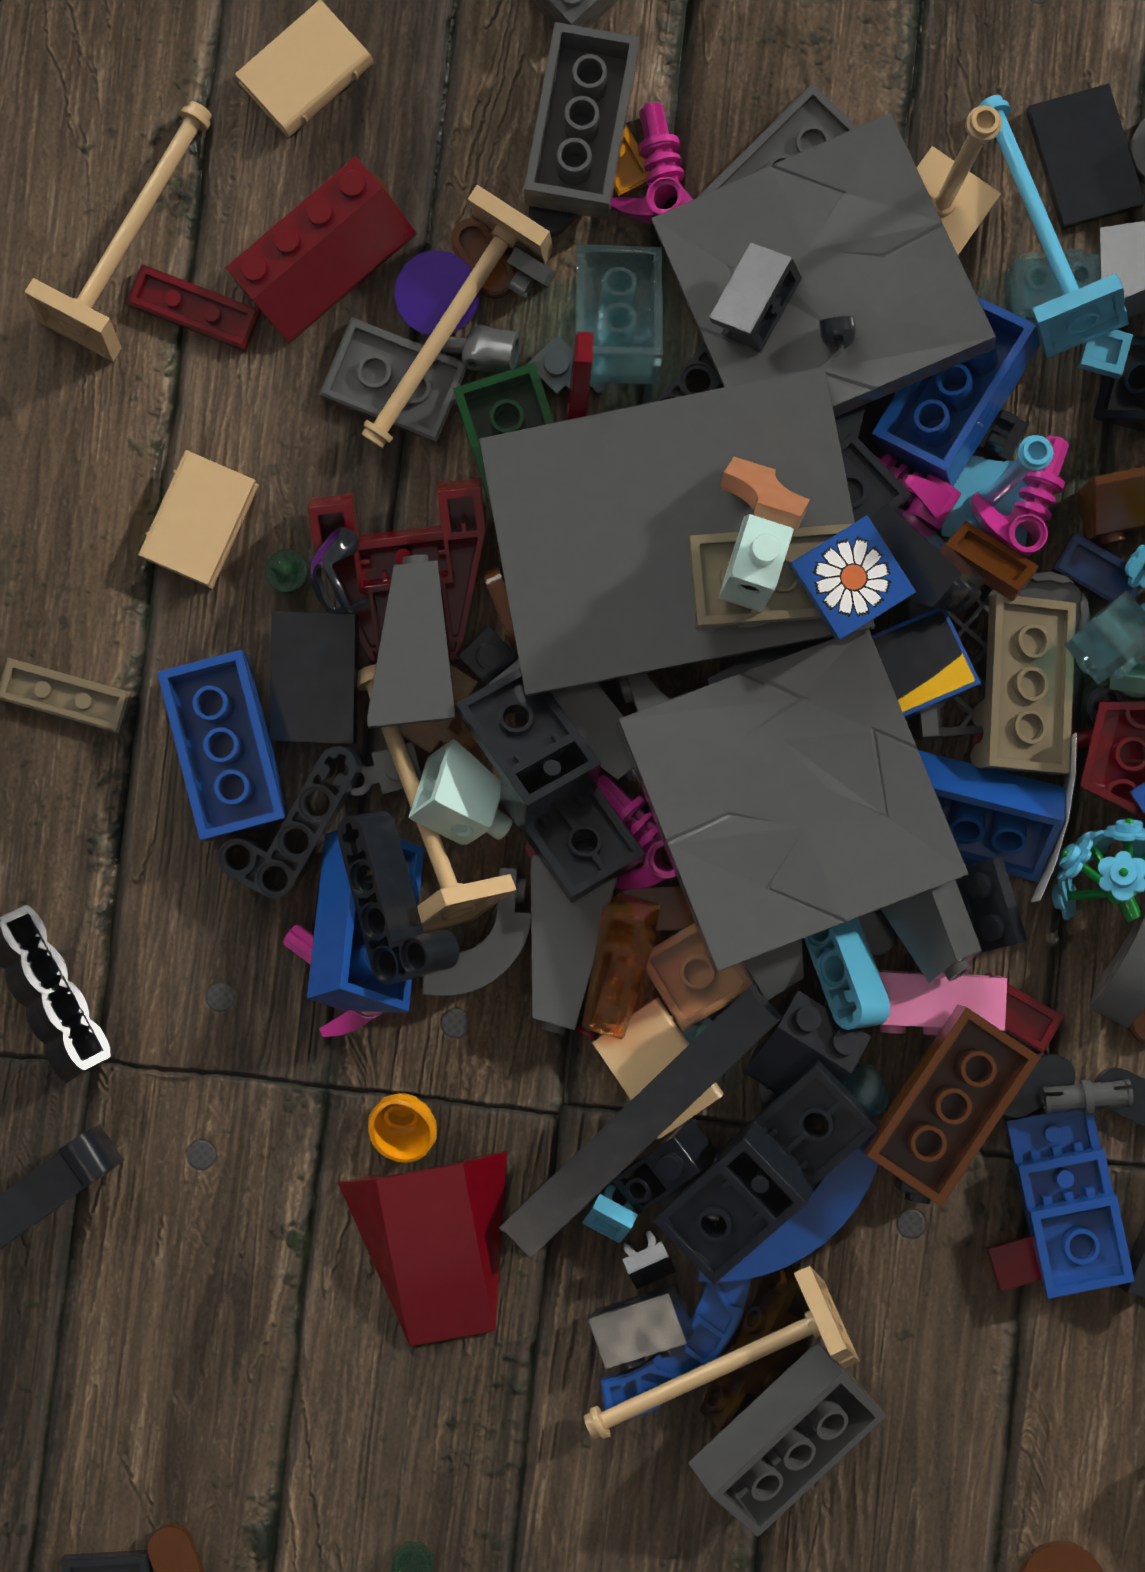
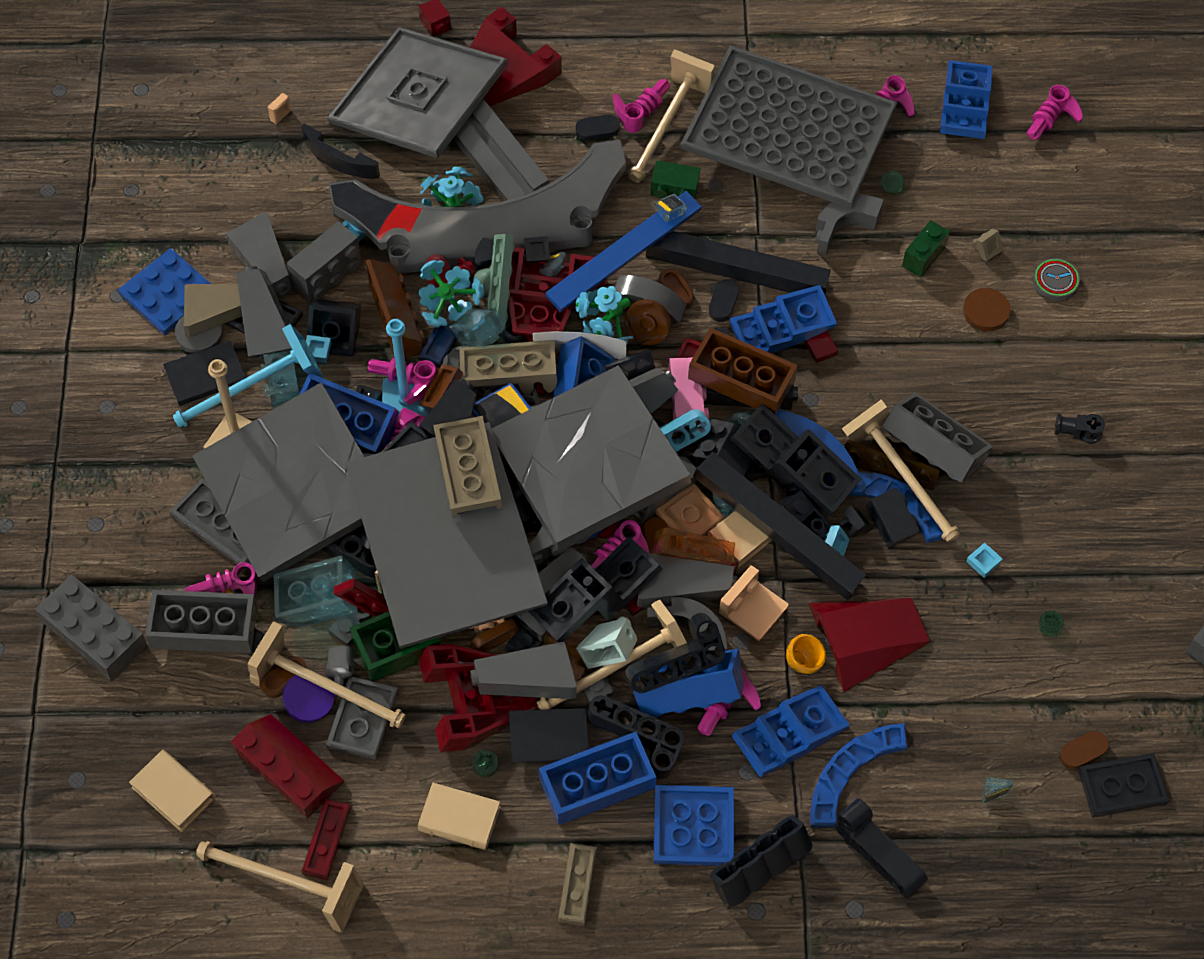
camera: 100 degrees left, 25 degrees down
black piece [309,527,367,615] -> none
dark grey tile [507,247,557,298] -> none
hinge [709,242,802,353] -> none
light aqua torso [718,514,794,613] -> none
nougat tile [720,457,810,531] -> none
tile [789,515,916,642] -> none
black hinge [819,316,856,350] -> none
dark grey pin [1040,1079,1134,1115] -> none
none -> reddish brown tile [624,299,671,345]
none -> blue plate [654,785,734,866]
none -> light nougat bracket [719,565,788,641]
none -> blue slope [732,685,850,778]
none -> blue tile [810,723,907,828]
none -> medium azure plate [966,543,1003,578]
none -> clear light blue slope [981,777,1013,803]

